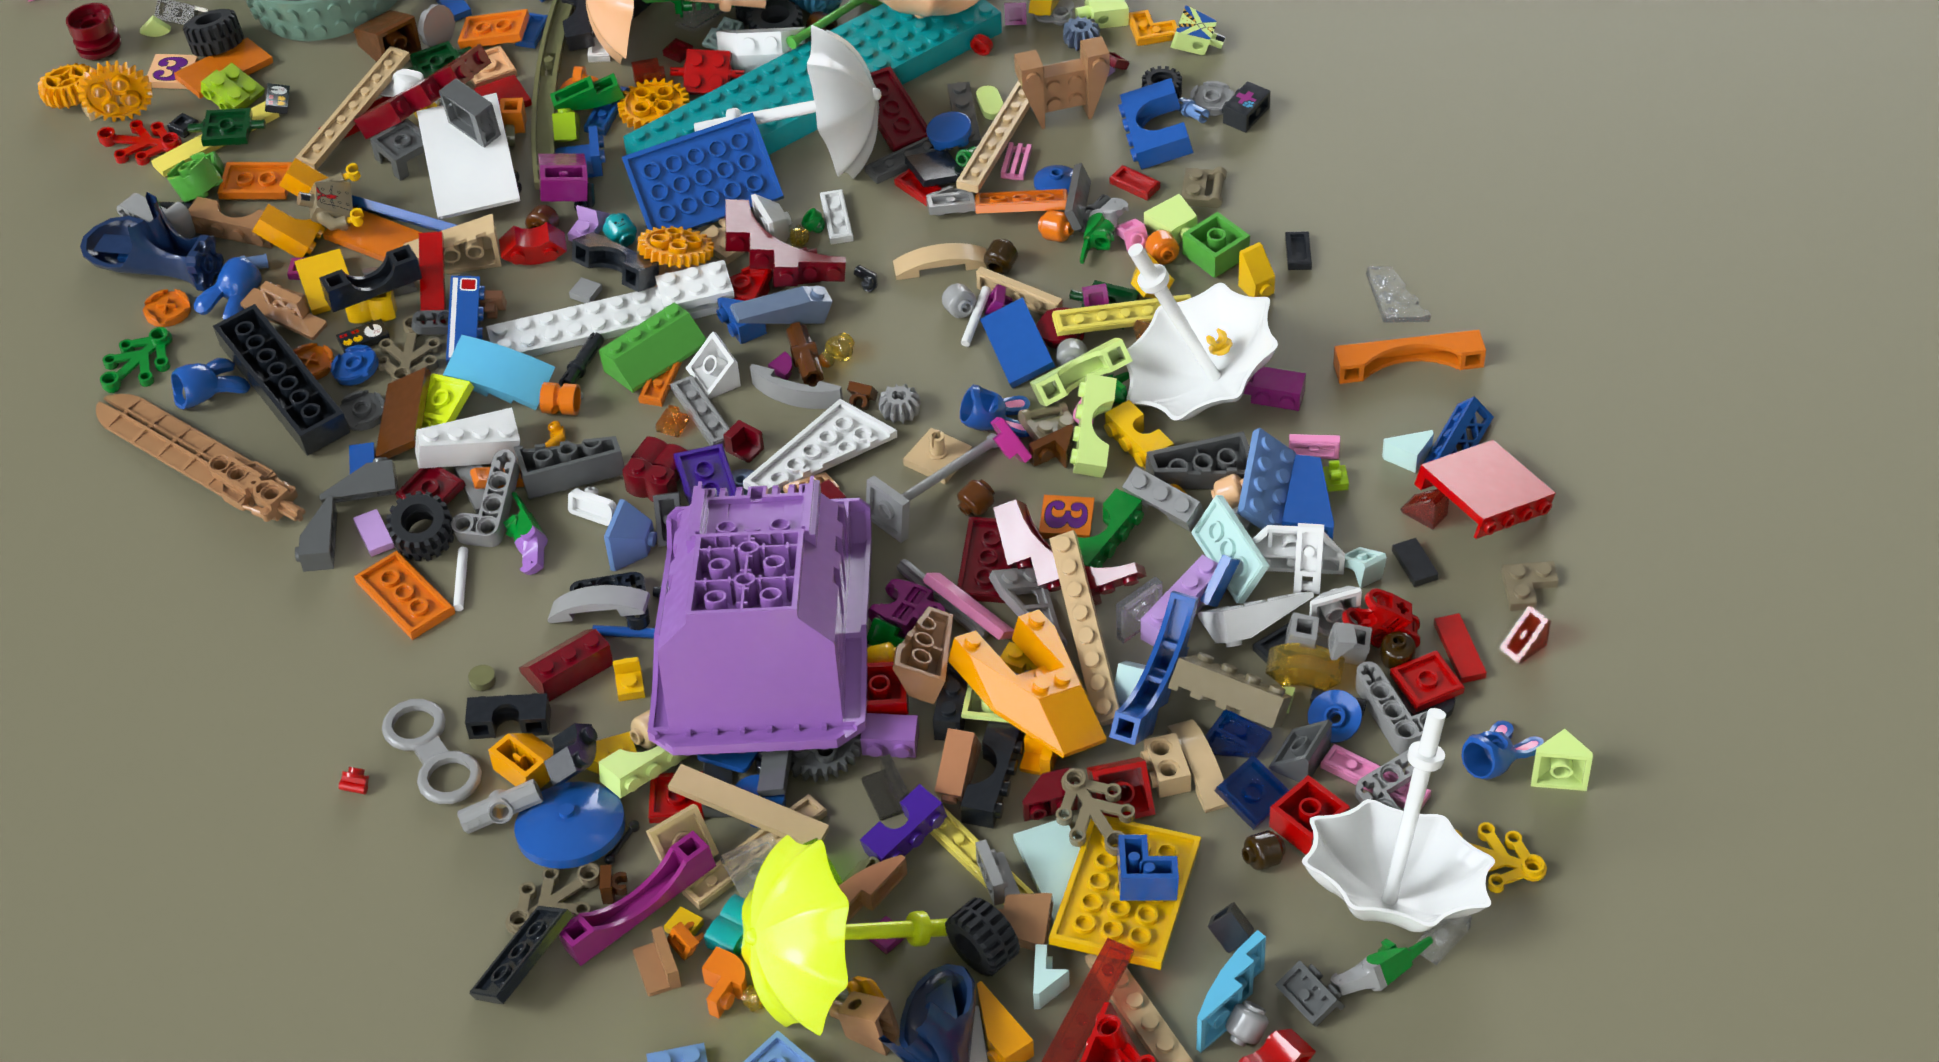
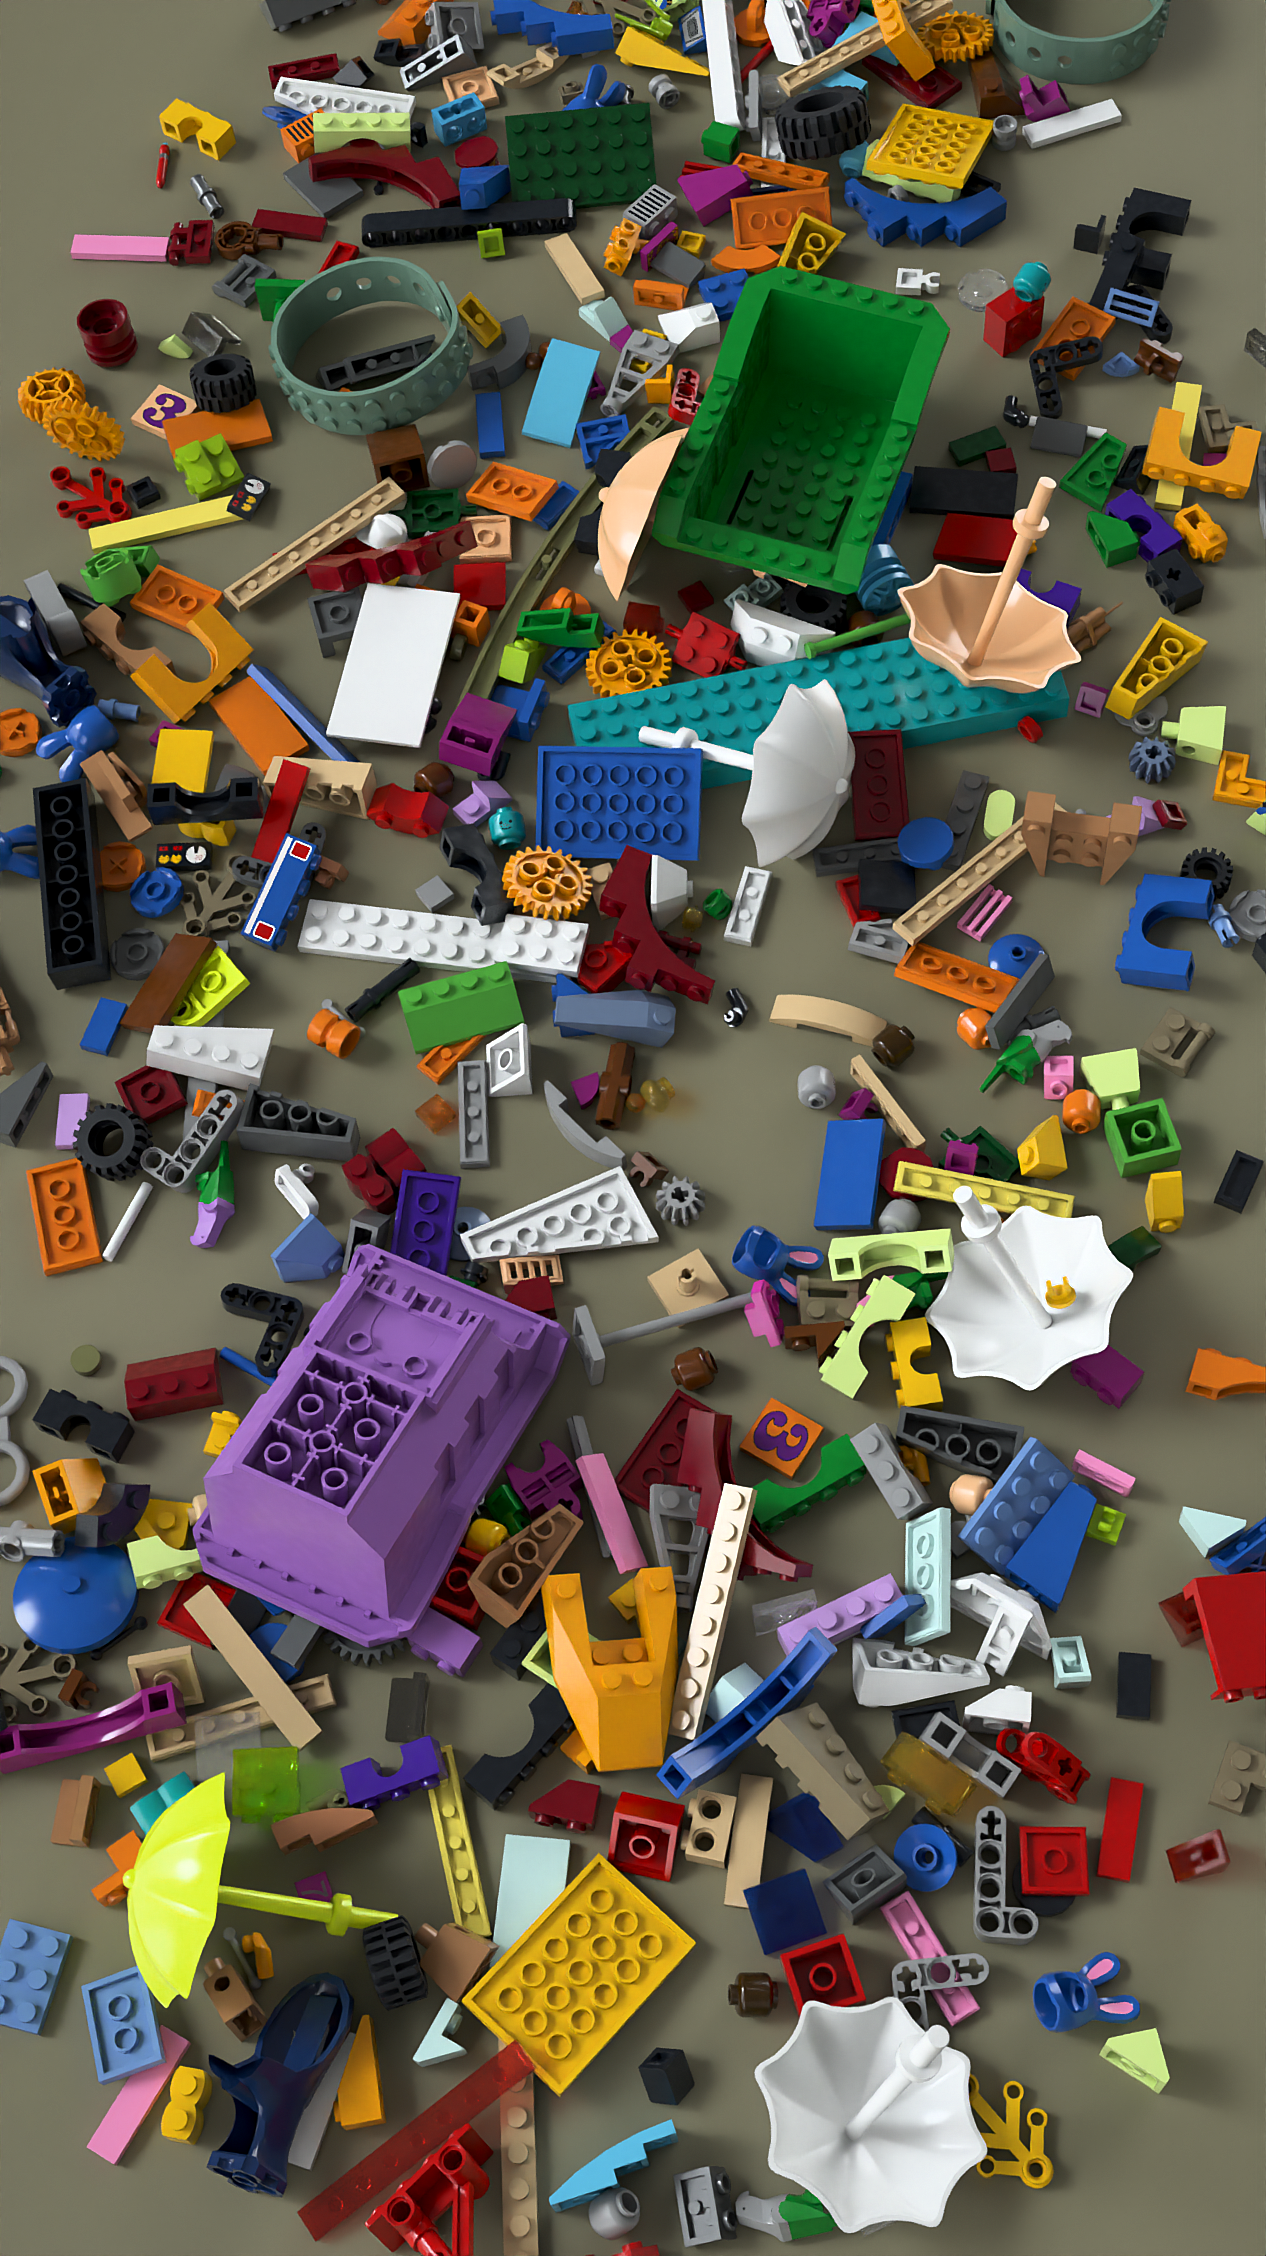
camera: 30 degrees right, 15 degrees up
dark green plate [188,108,266,147] -> none
dark tan torso [297,163,364,231] -> none
dark grey slope [319,457,398,503] -> none
dark grey window [439,78,501,148] -> none
medium azure slope [443,335,555,411] -> none
light orange arm [545,421,566,447] -> none
light grey slope [548,585,650,623] -> none
orange tile [667,921,704,961] -> none
dark red panel [723,420,764,463] -> none
nougat slope [934,728,982,805] -> none
green pin [956,146,977,168] -> none
white bar [961,286,991,347] -> none
light grey bracket [975,839,1020,906] -> none
dark tan plant [1056,768,1135,856] -> none
red tile [1109,165,1161,201] -> none
blue brick [1117,835,1179,901] -> none
light grey slope [1327,622,1357,660] -> none
dark brown head [1380,631,1416,669] -> none

